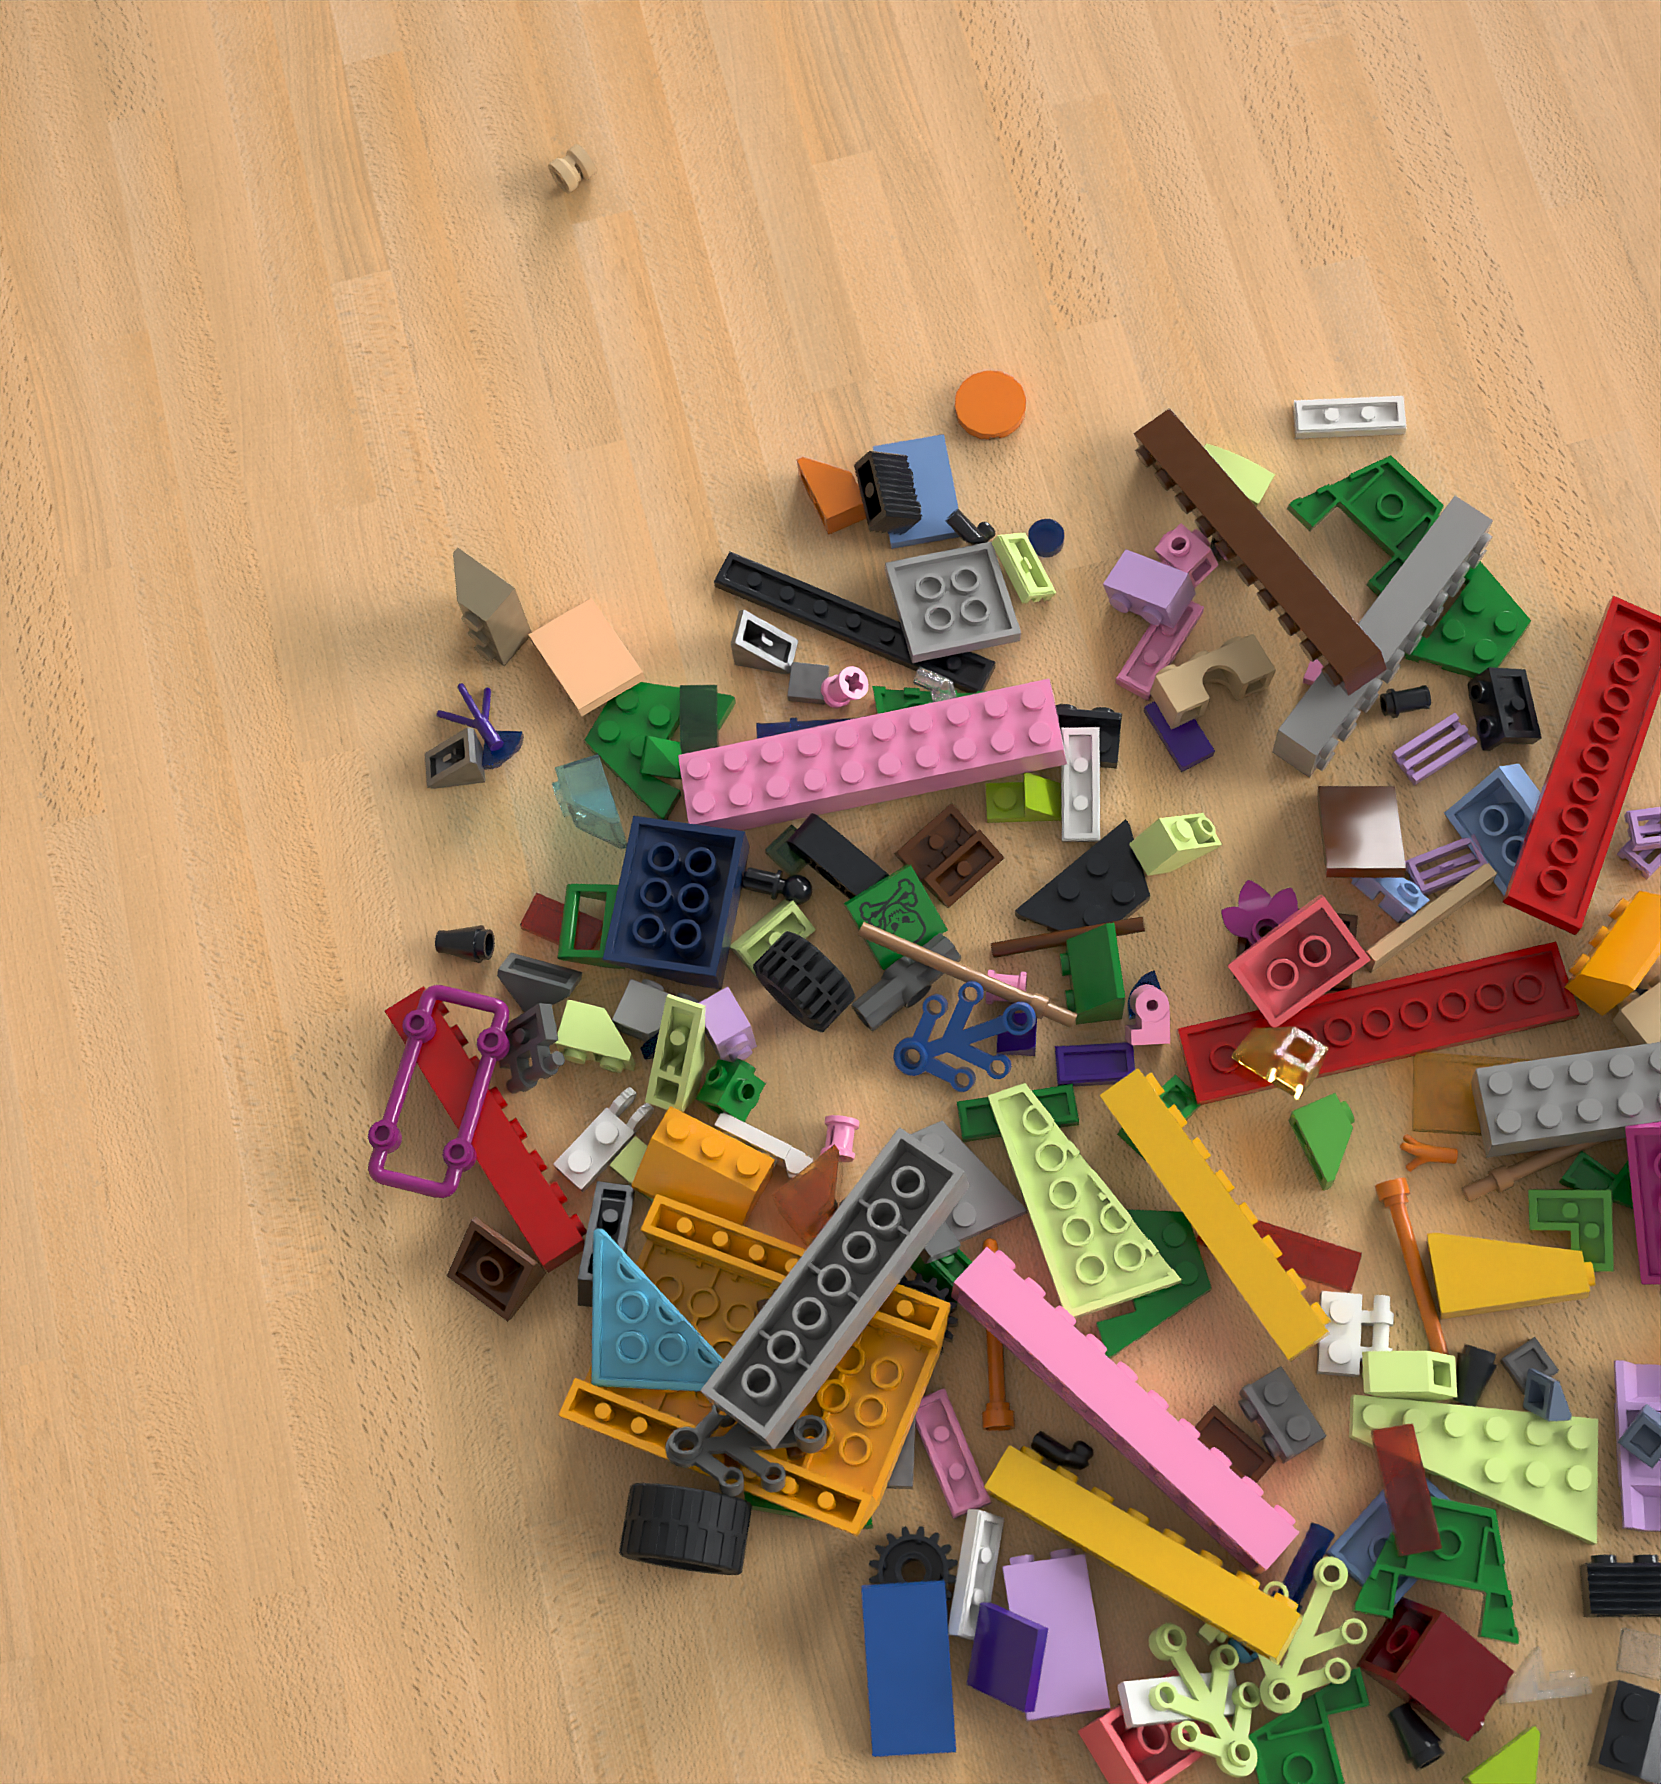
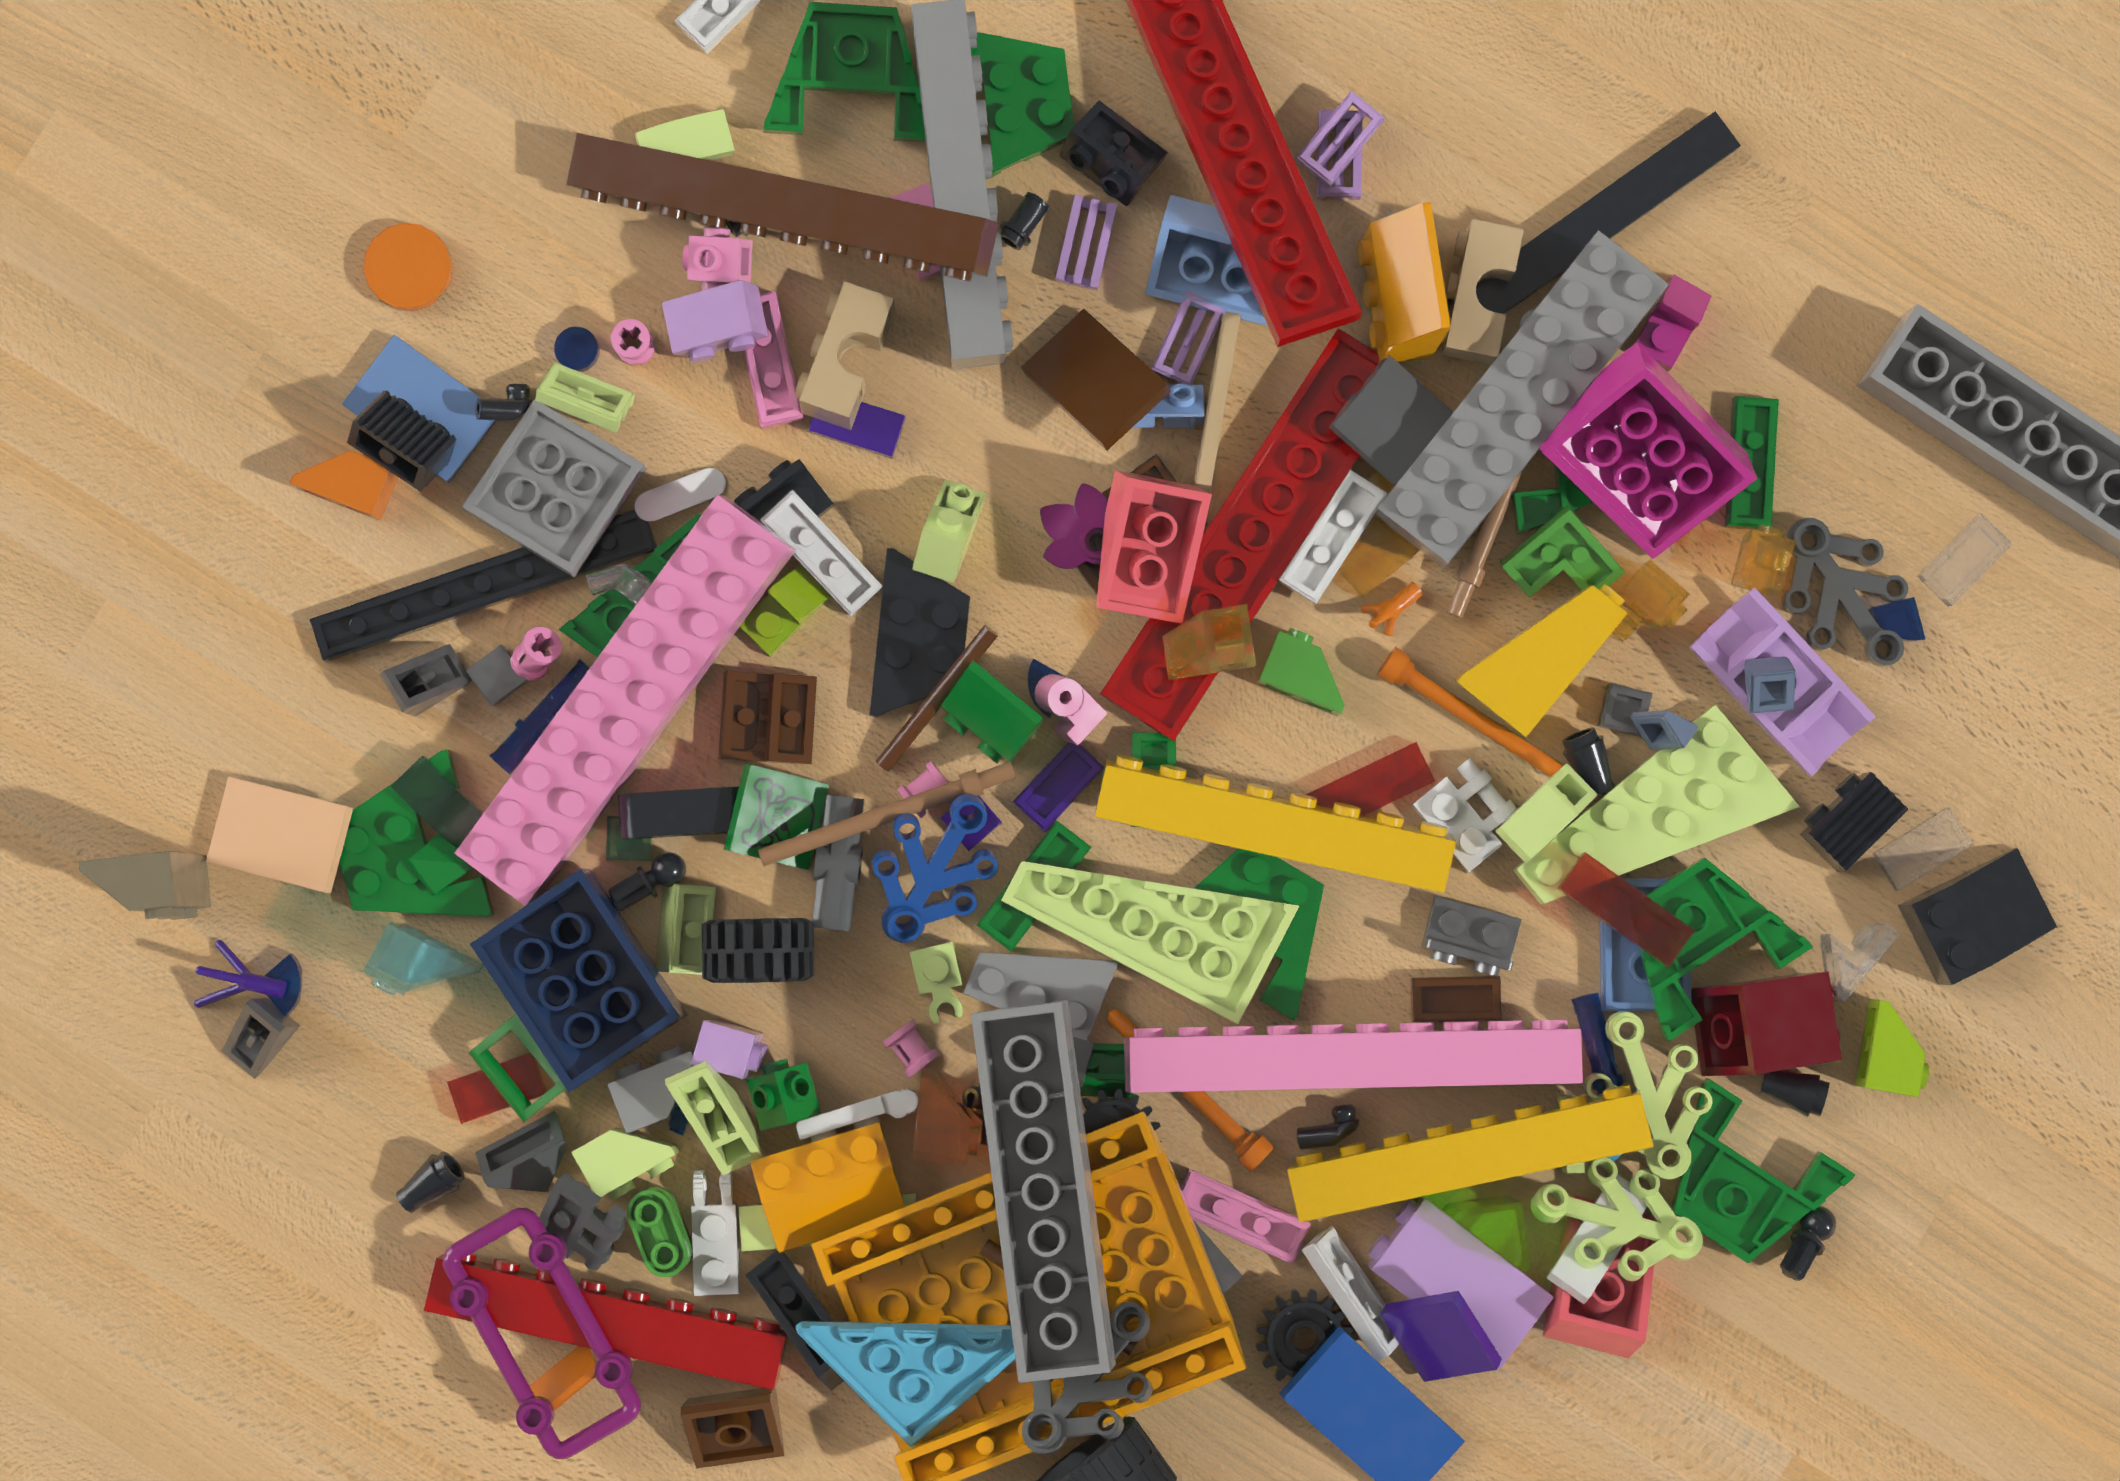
camera: 55 degrees left, 15 degrees up
none -> orange slope [530,1346,598,1411]
none -> bright pink bush [611,319,655,365]
none -> bright green brick [627,1186,693,1277]
none -> white sticker [634,468,726,522]
none -> yellowish green plate [909,942,963,1023]
none -> white tile [1278,470,1388,605]
none -> dark grey slope [1329,355,1454,485]
none -> clear neon green slope [1442,1195,1530,1273]
none -> clear yellow brick [1612,560,1690,642]

